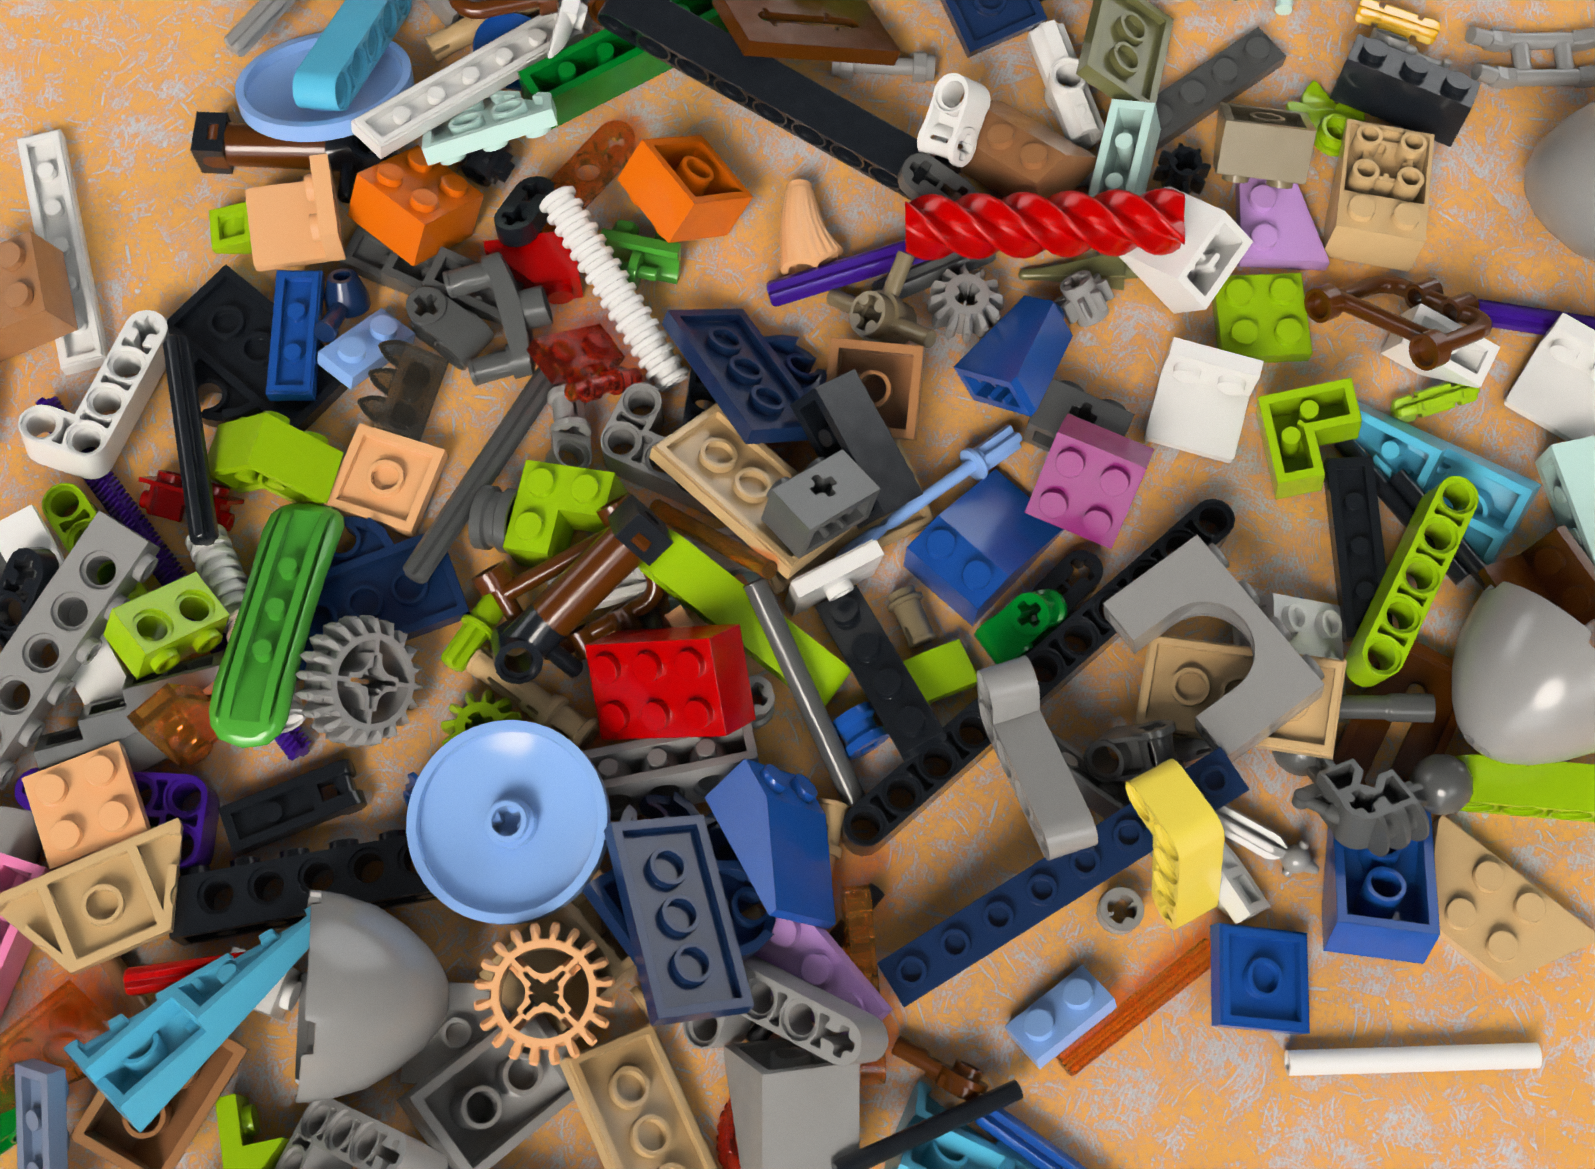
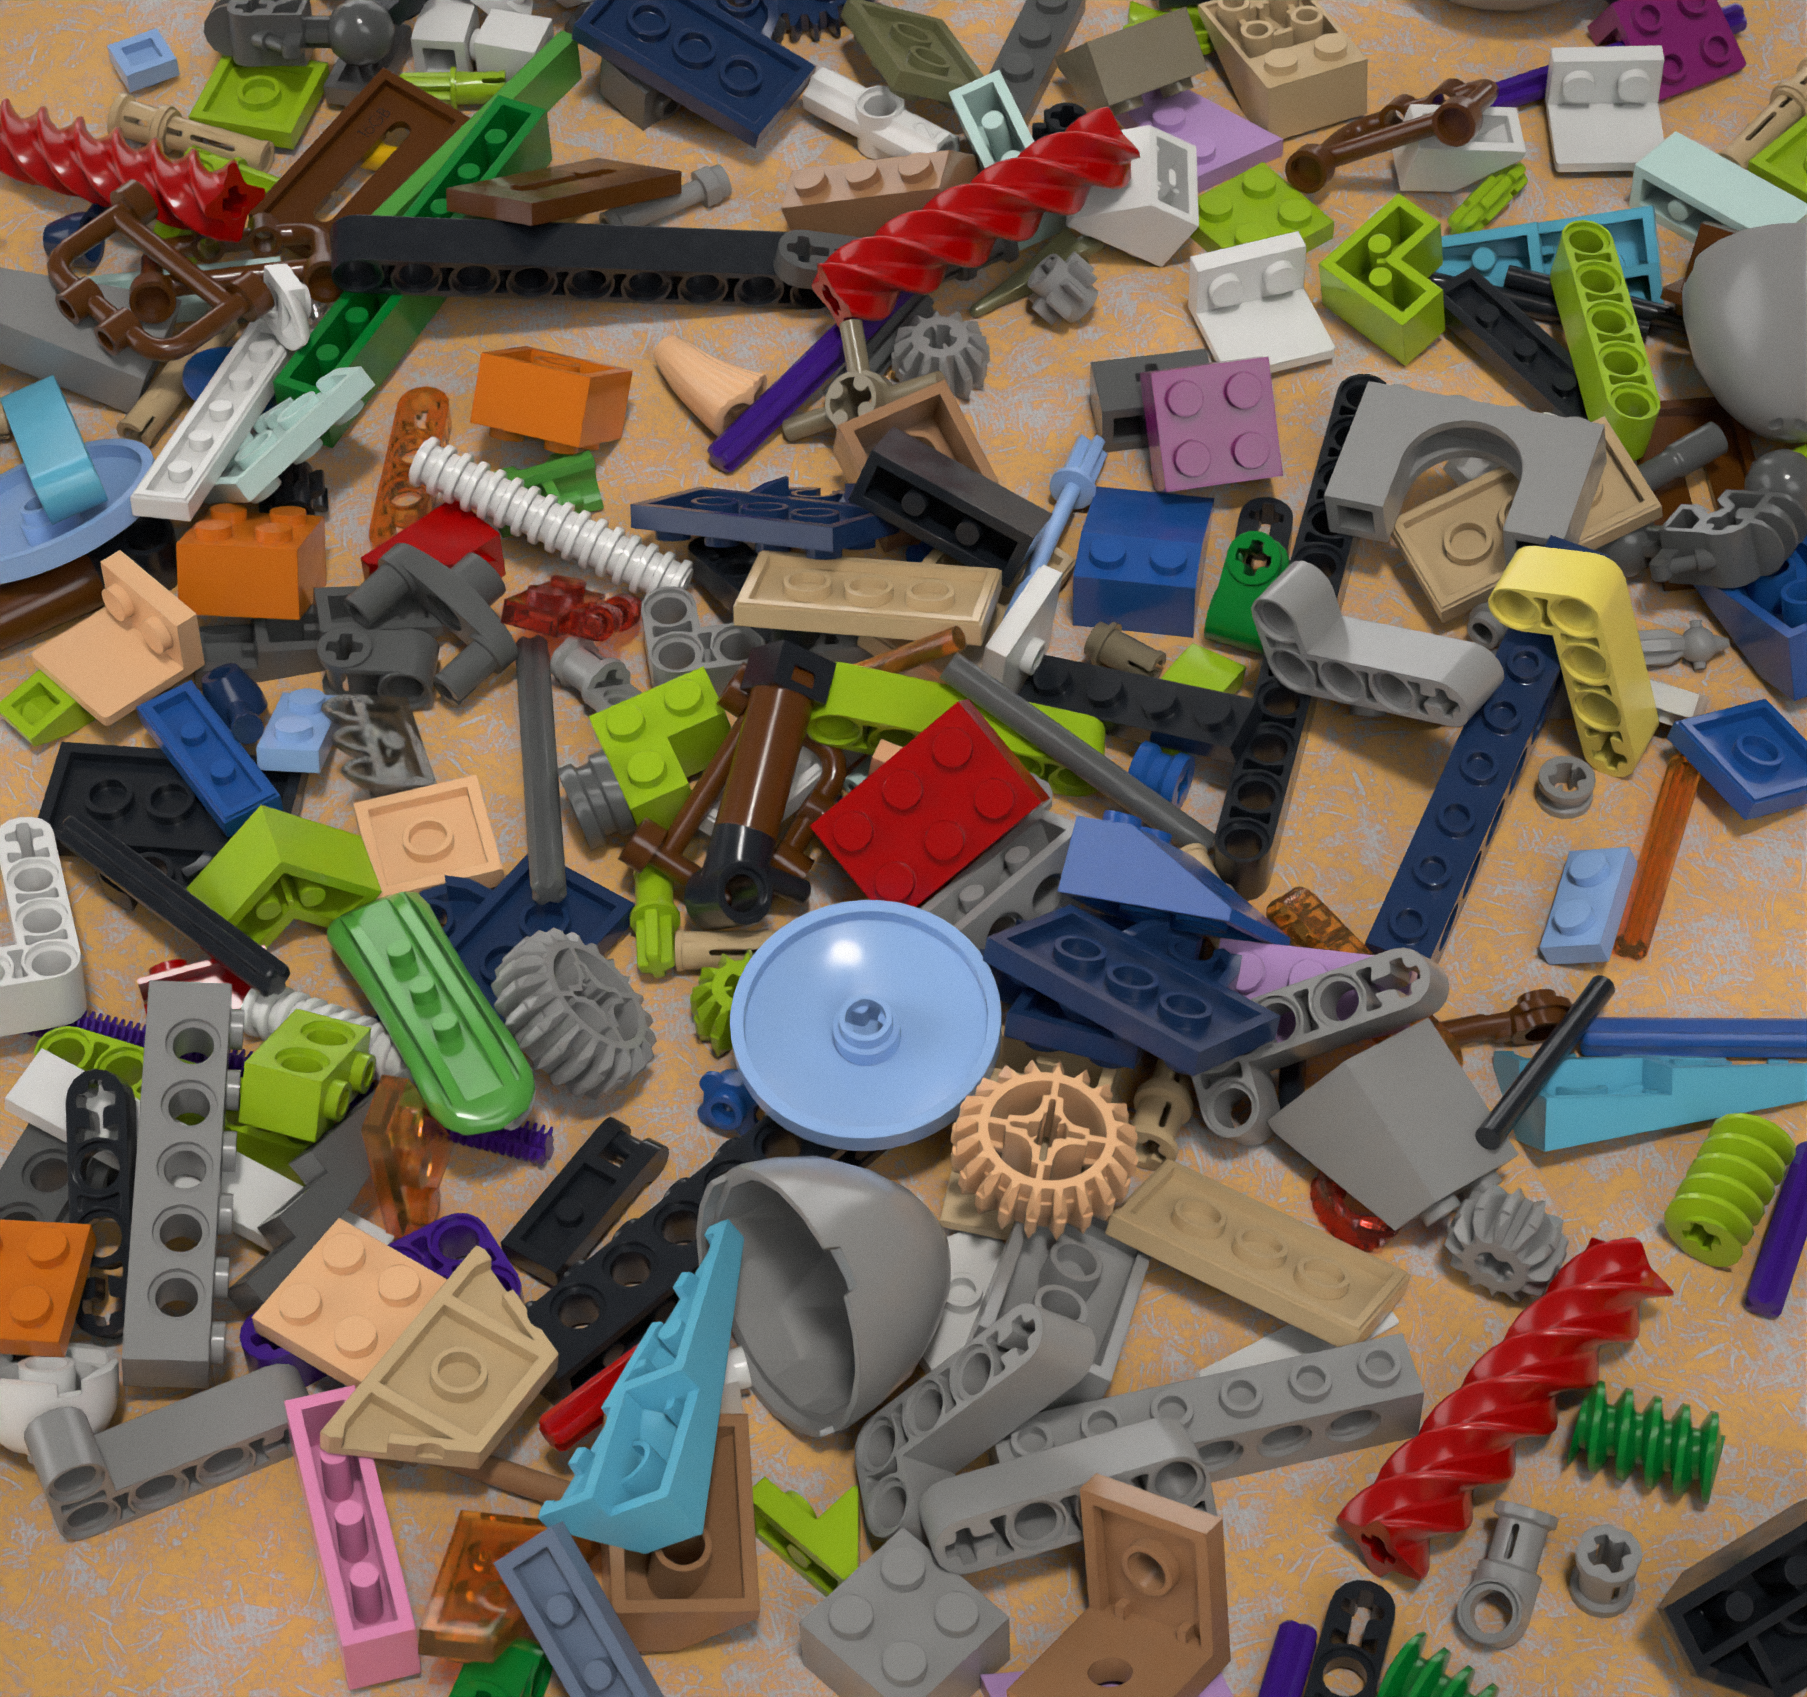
camera: 30 degrees left, 20 degrees down
black beam [494,176,555,247] -> none
dark grey brick [761,449,881,559] -> none
white piece [917,73,991,167] -> none
blue slope [954,295,1073,417] -> none
dark grey piece [1083,719,1185,782] -> none

